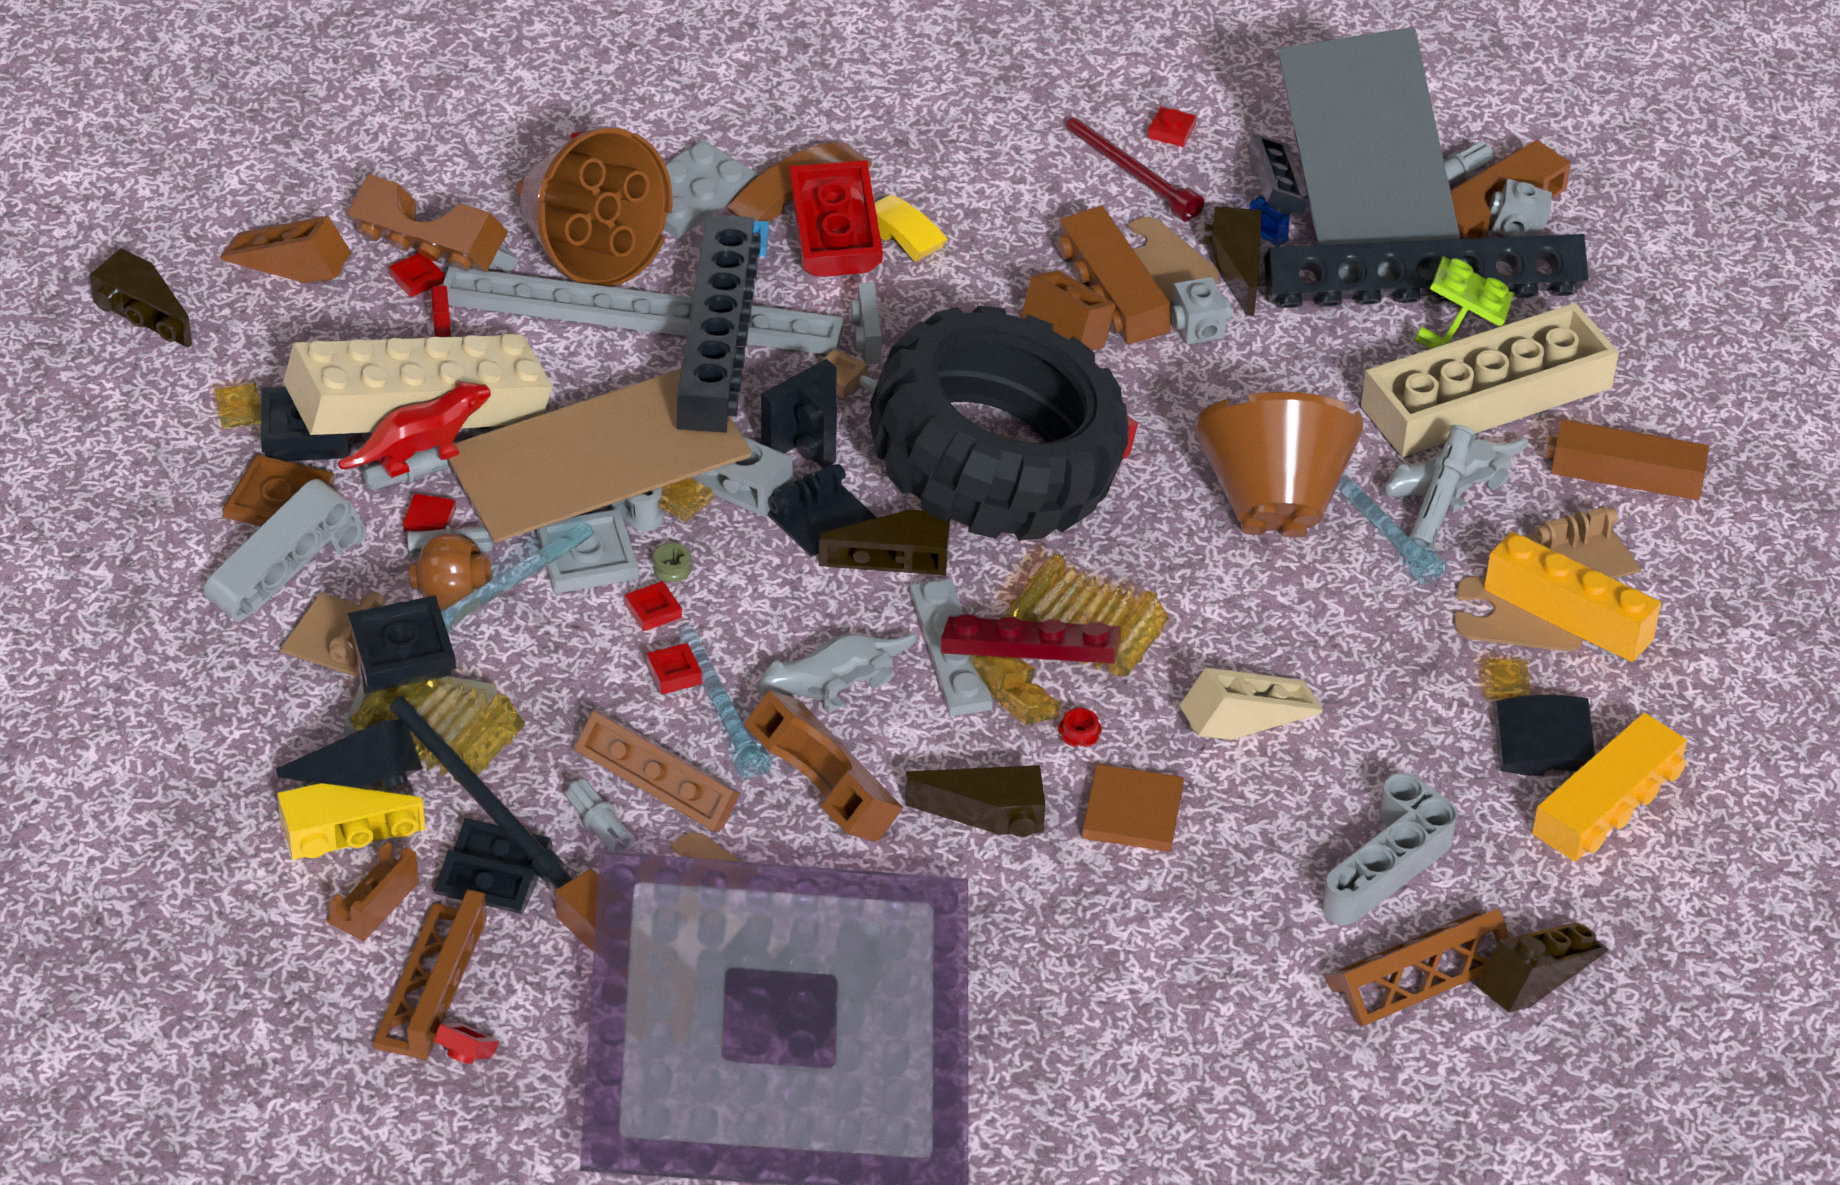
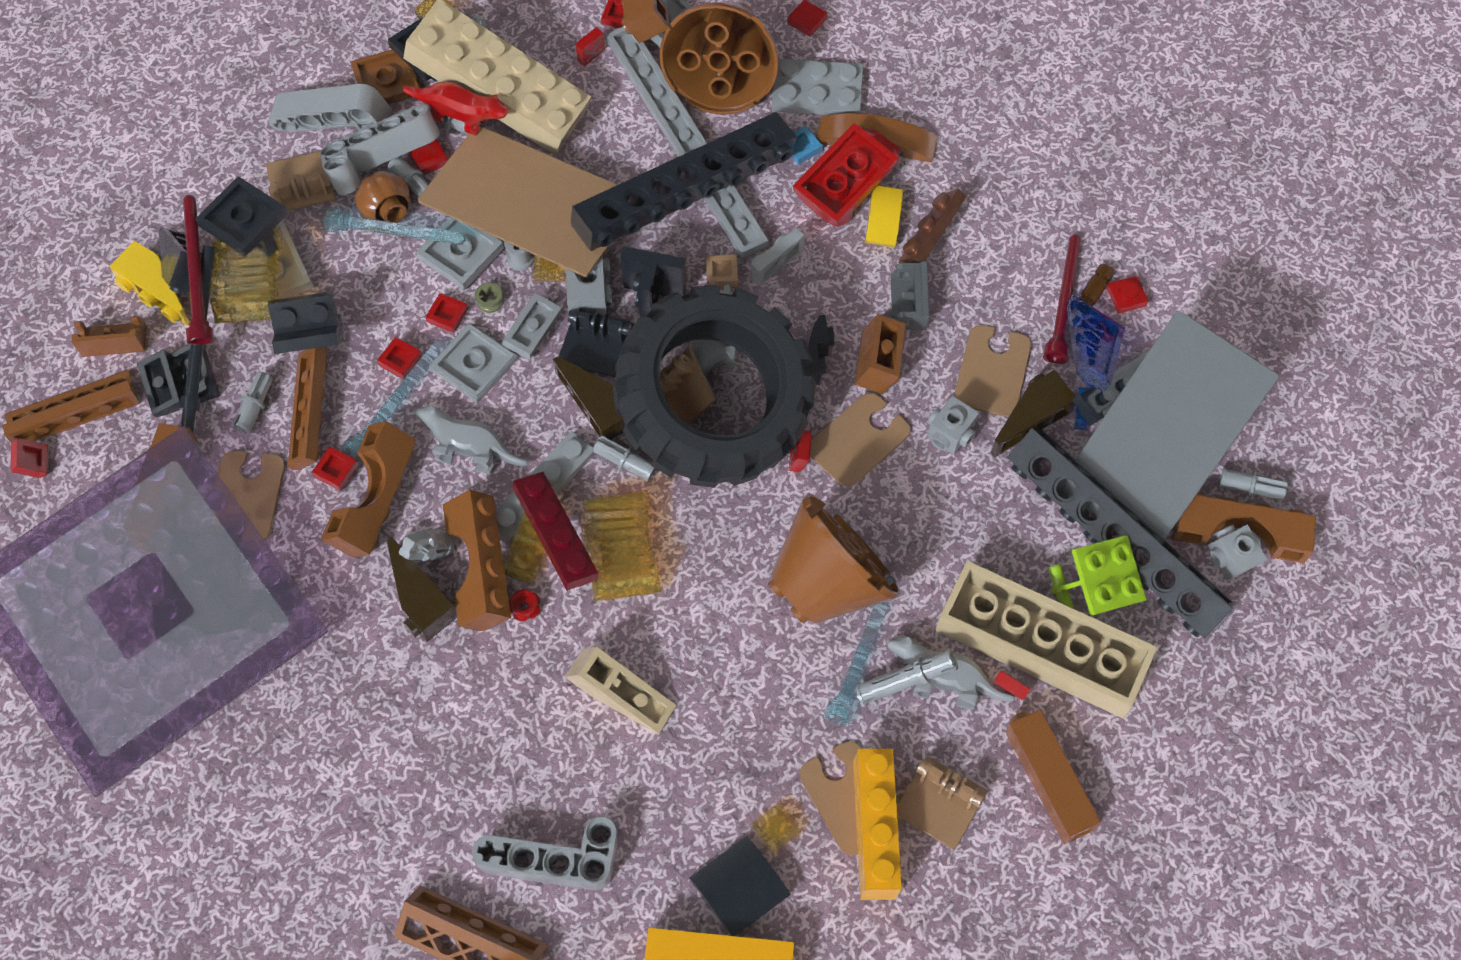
camera: 55 degrees right, 20 degrees up
dark orange brick [1056,205,1171,345] -> none
dark orange tile [1082,764,1184,852] -> none
none -> dark red piece [183,195,214,345]
none -> black bracket [267,291,343,354]
none -> red plate [312,446,359,491]
none -> light grey beam [320,104,440,195]
none -> light grey hinge [399,528,454,561]
none -> light grey tile [429,322,518,404]
none -> dark orange arch [443,489,511,631]
none -> light grey plate [502,293,562,360]
none -> light grey axle [593,436,656,482]
none -> medium nougat piece [810,393,910,487]
none -> dark grey hinge [891,261,929,330]
none -> copper plate [898,188,967,264]
none -> red tile [994,670,1032,700]
none -> clear blue wing [1066,294,1125,392]
none -> reddish brown axle [1073,263,1114,317]

